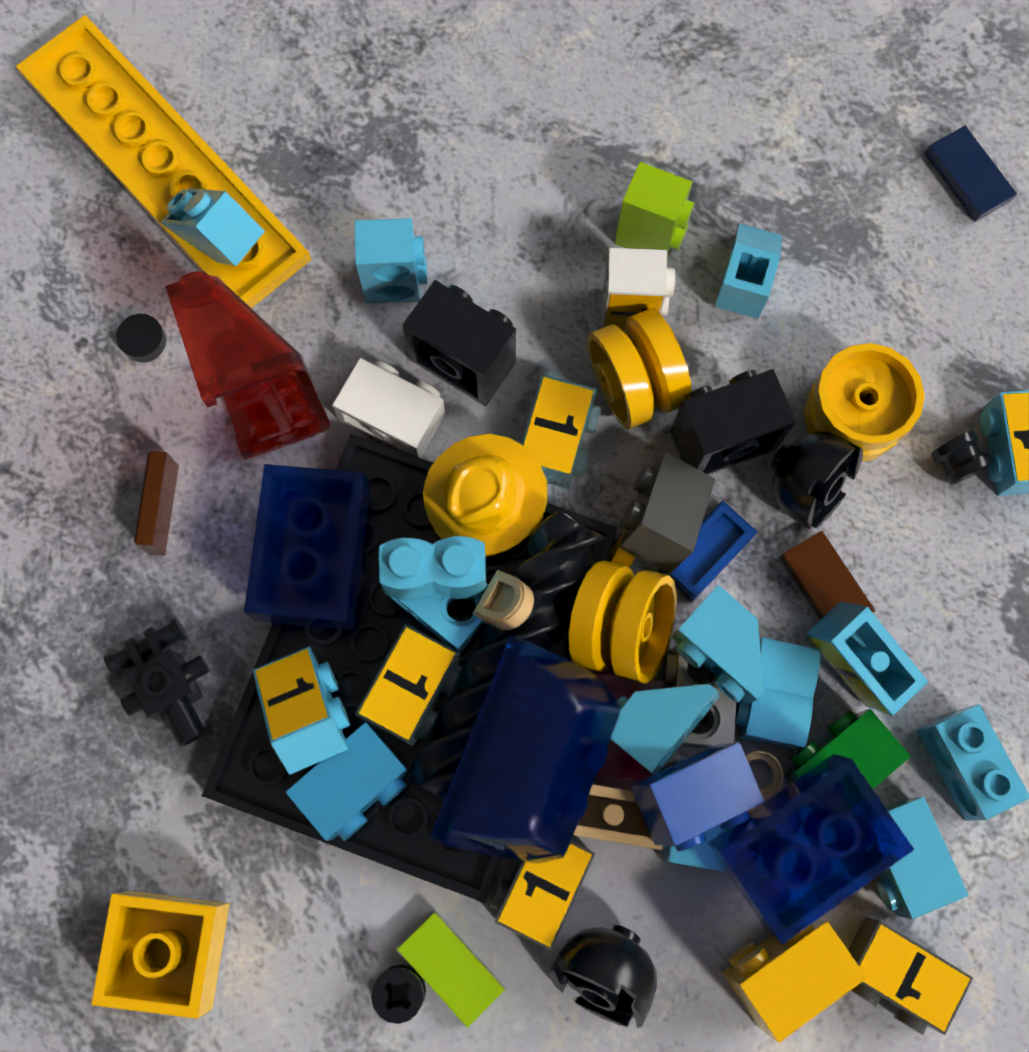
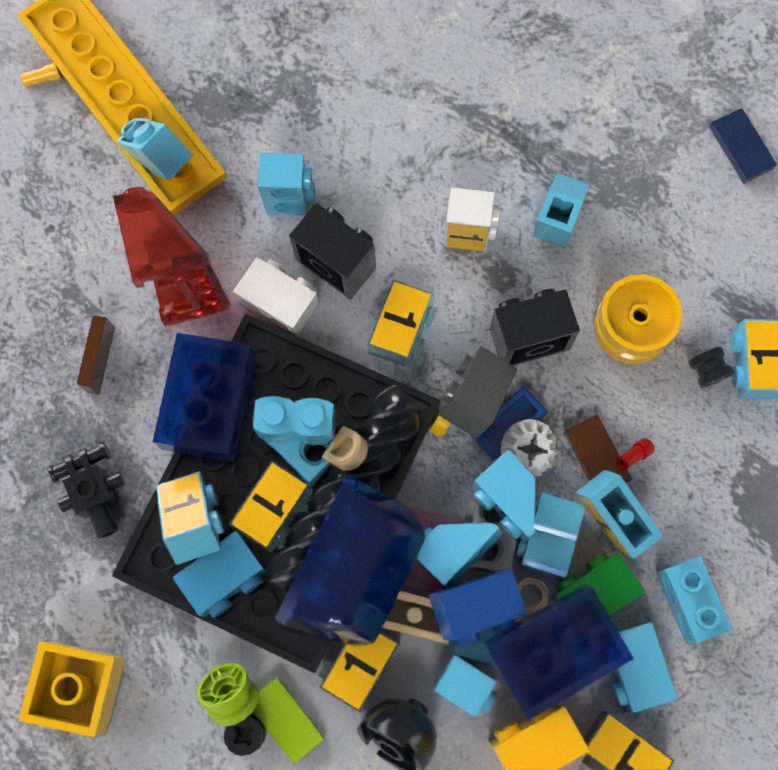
camera: 10 degrees right, 0 degrees up
black tile [116,314,167,362] -> none
yellow hat [423,433,547,557] -> none
yellow wheel [569,561,677,684] -> none
yellow wheel [587,308,692,429] -> none
lime brick [615,162,695,255] -> none
black cylinder [771,432,863,529] -> none
none -> yellow piece [21,63,62,87]
none -> lime wheel [196,663,259,727]
none -> medium azure brick [433,655,498,718]
none -> white gear [501,419,559,476]
none -> red piece [616,438,655,470]

